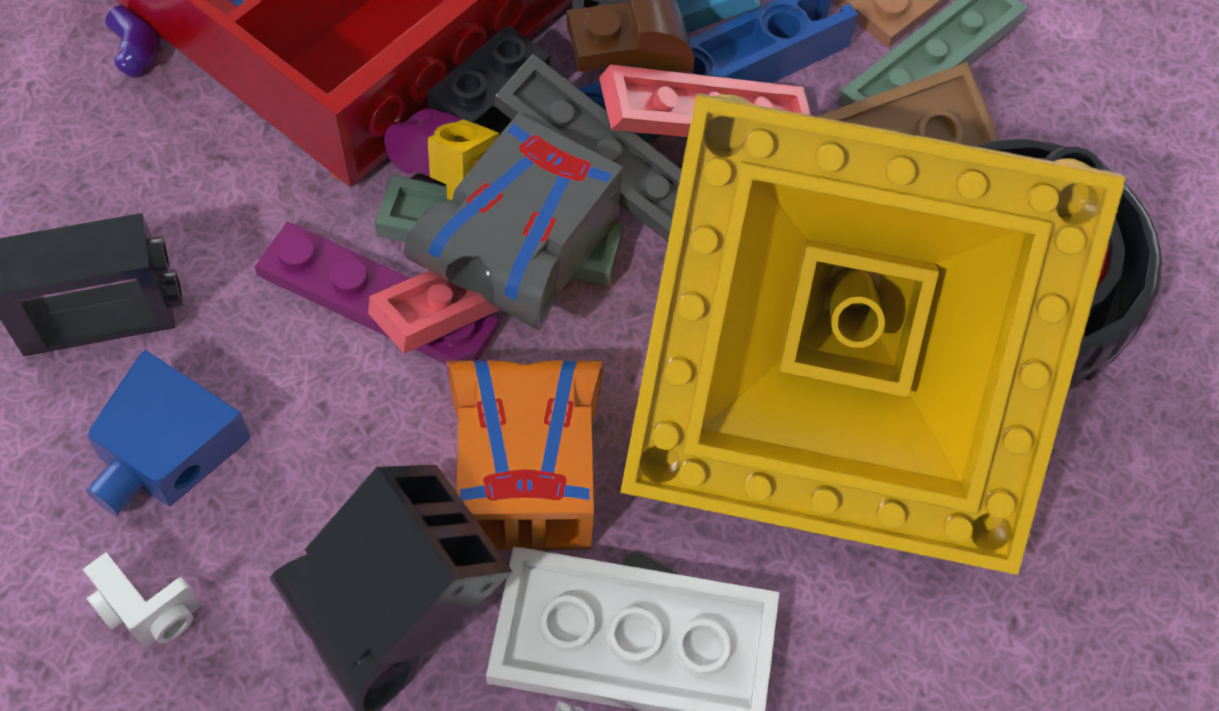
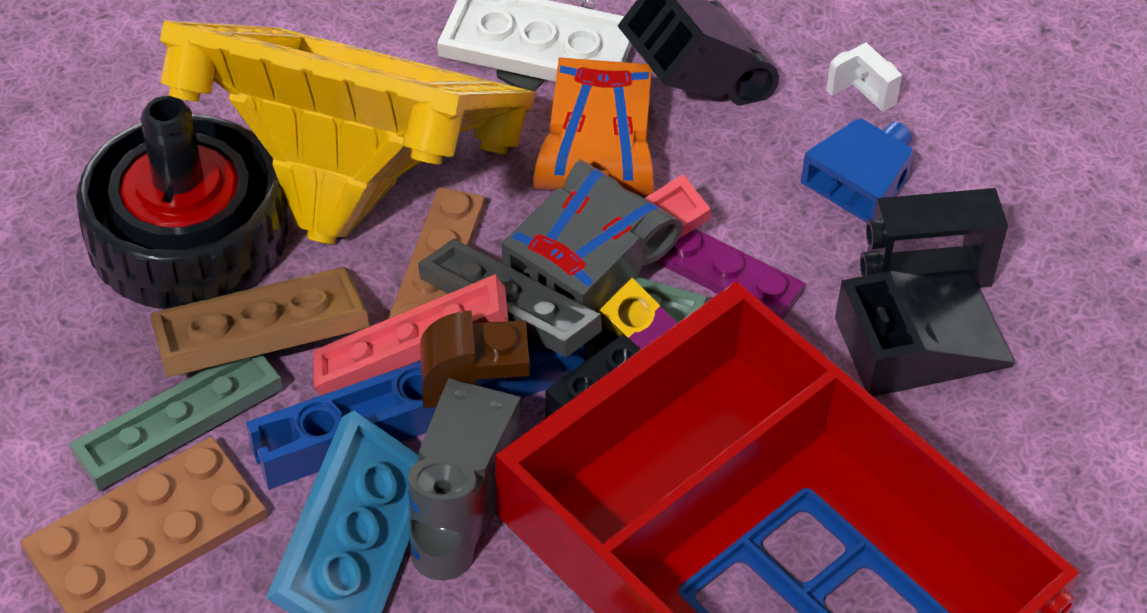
camera: 170 degrees left, 10 degrees down
none -> black slope [835,271,1014,396]

